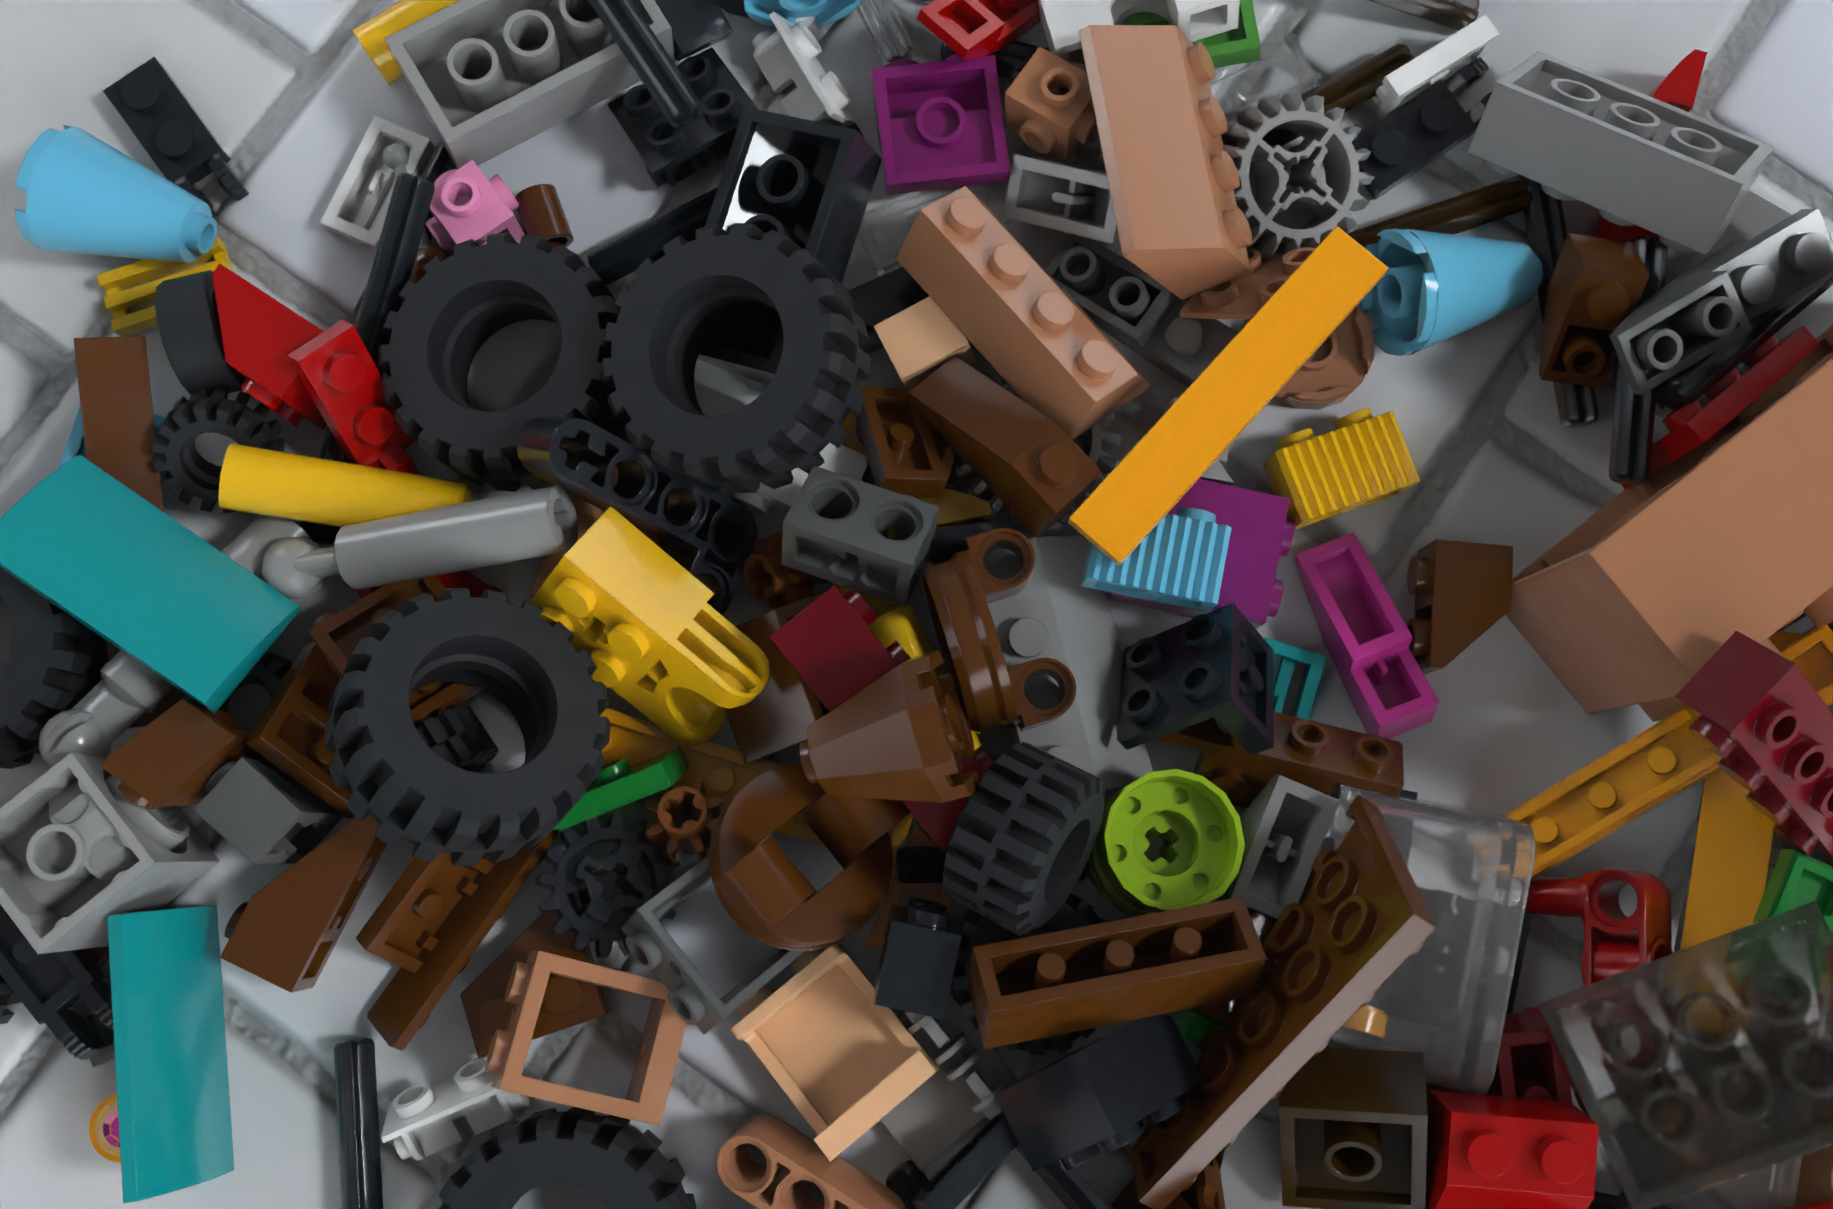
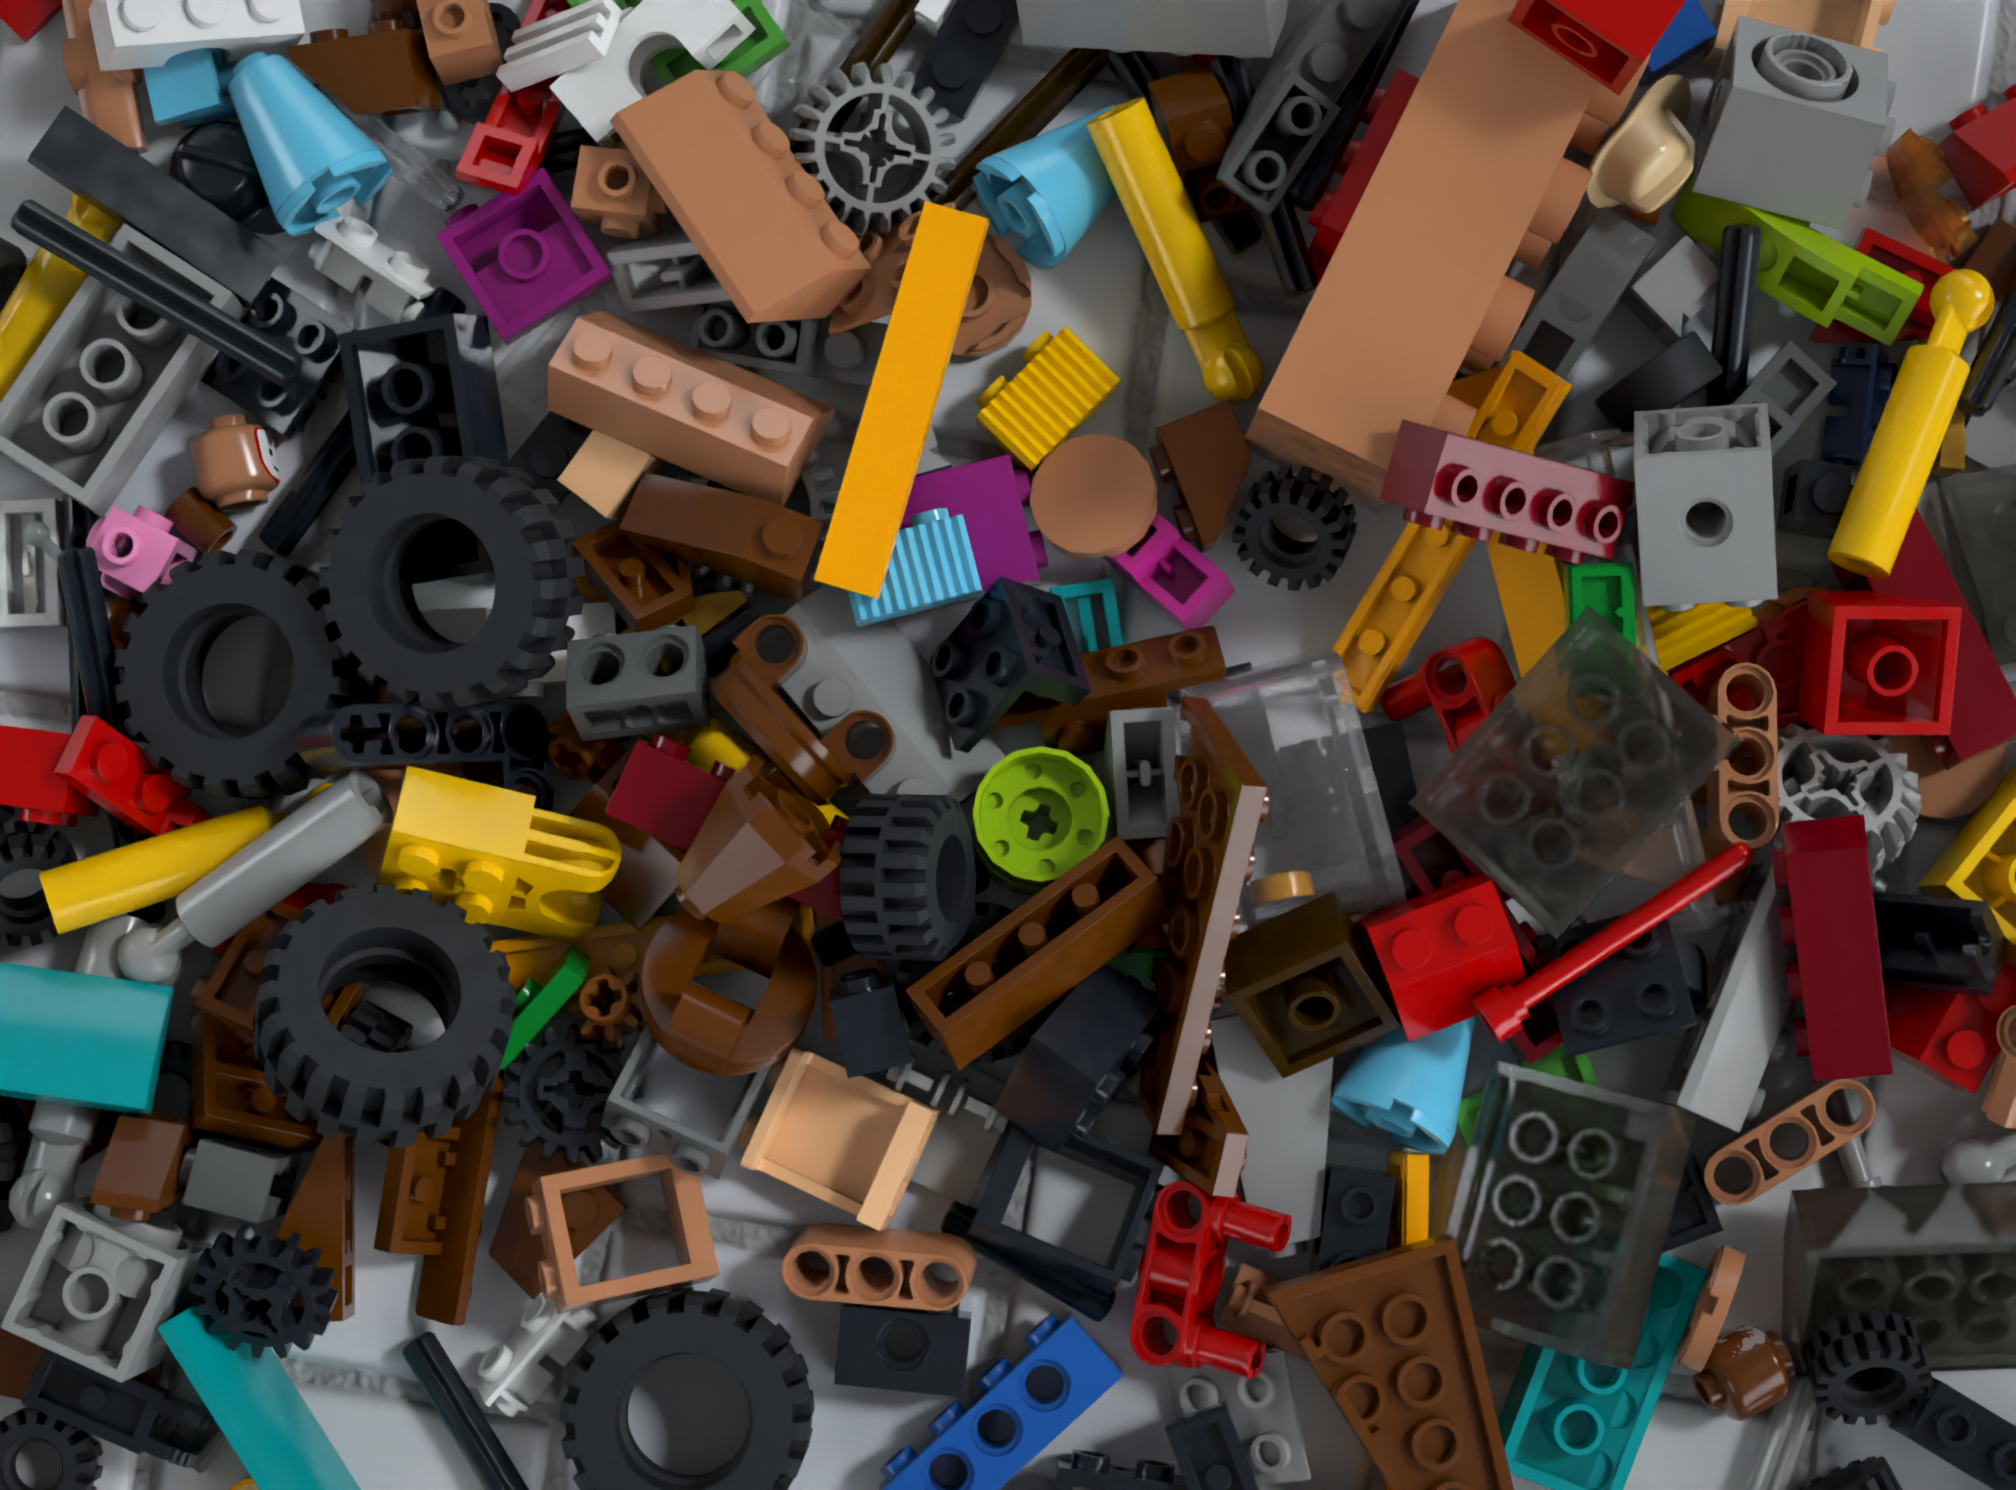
camera: 20 degrees left, 5 degrees up
none -> black gear [189,1223,338,1359]
none -> nougat head [190,414,280,511]
none -> nougat tile [1029,434,1158,560]
none -> yellow piece [1086,97,1264,404]
none -> black tyre [1232,465,1357,591]

